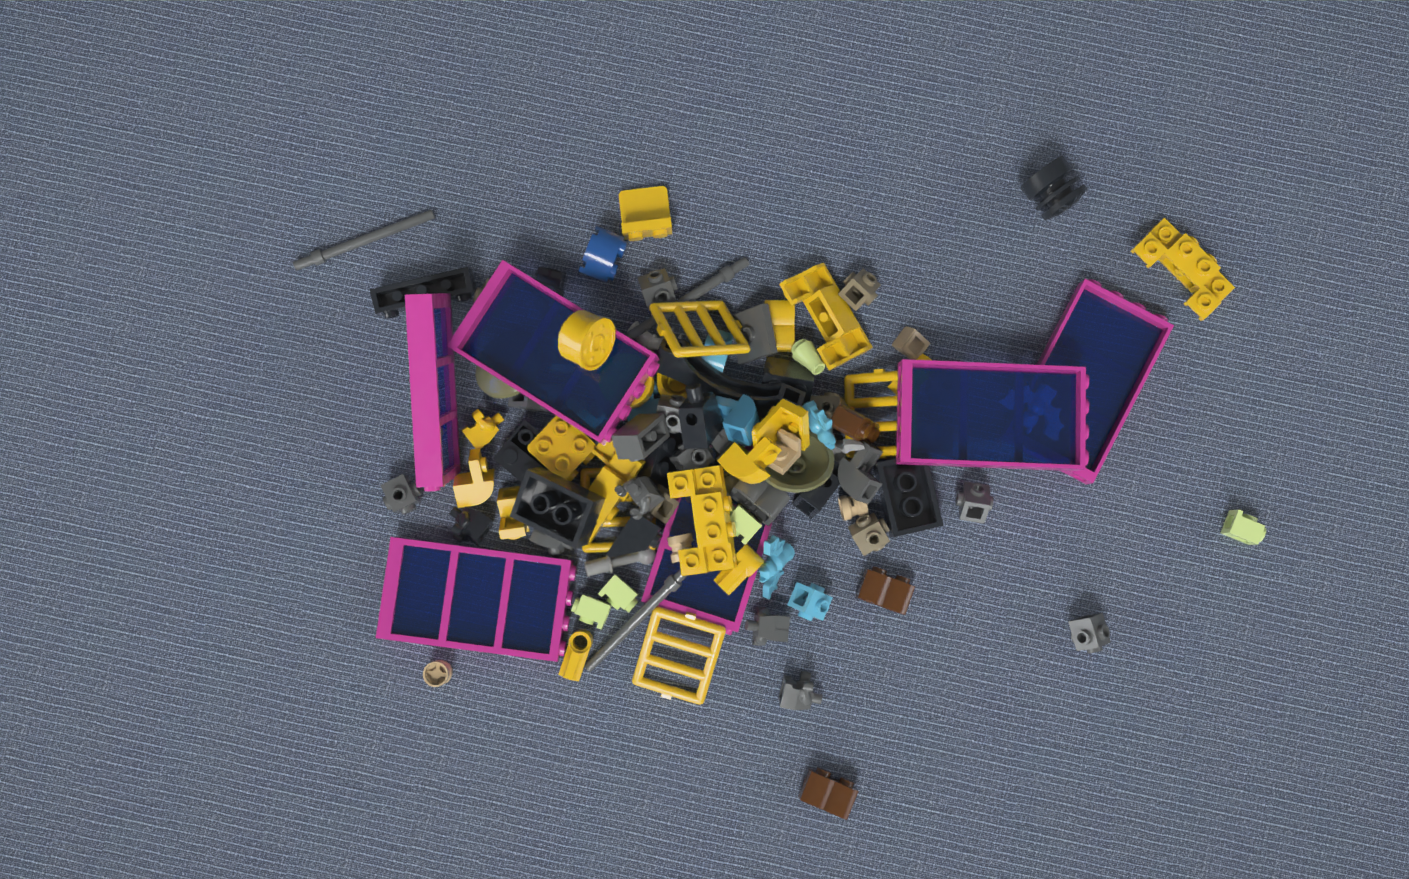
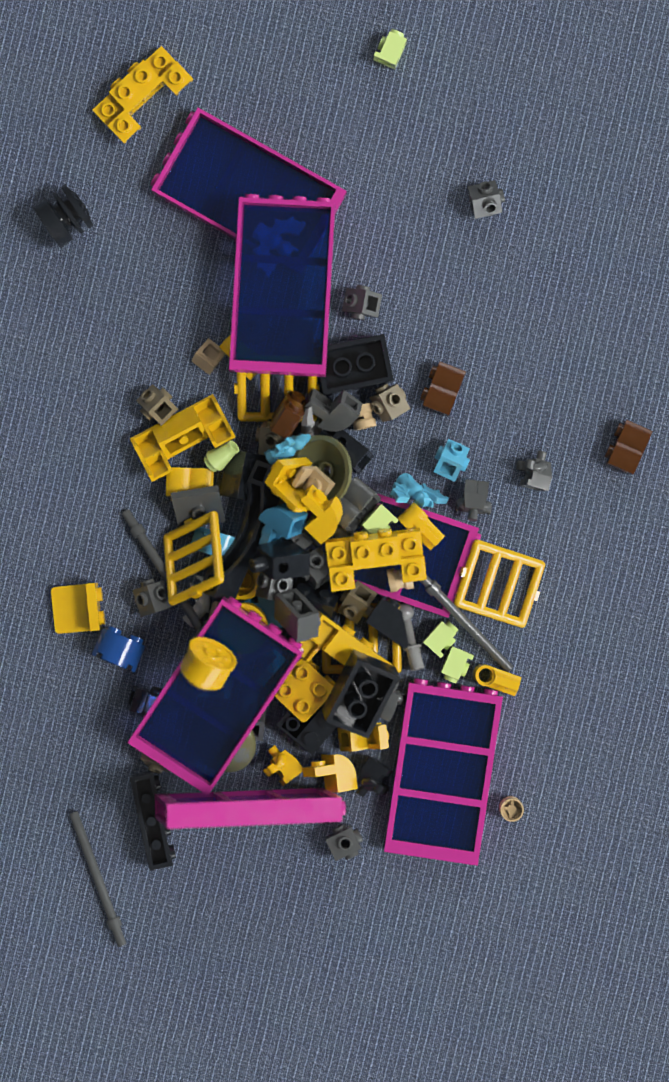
camera: 90 degrees left, 5 degrees up
dark grey piece [614,476,665,520] -> none

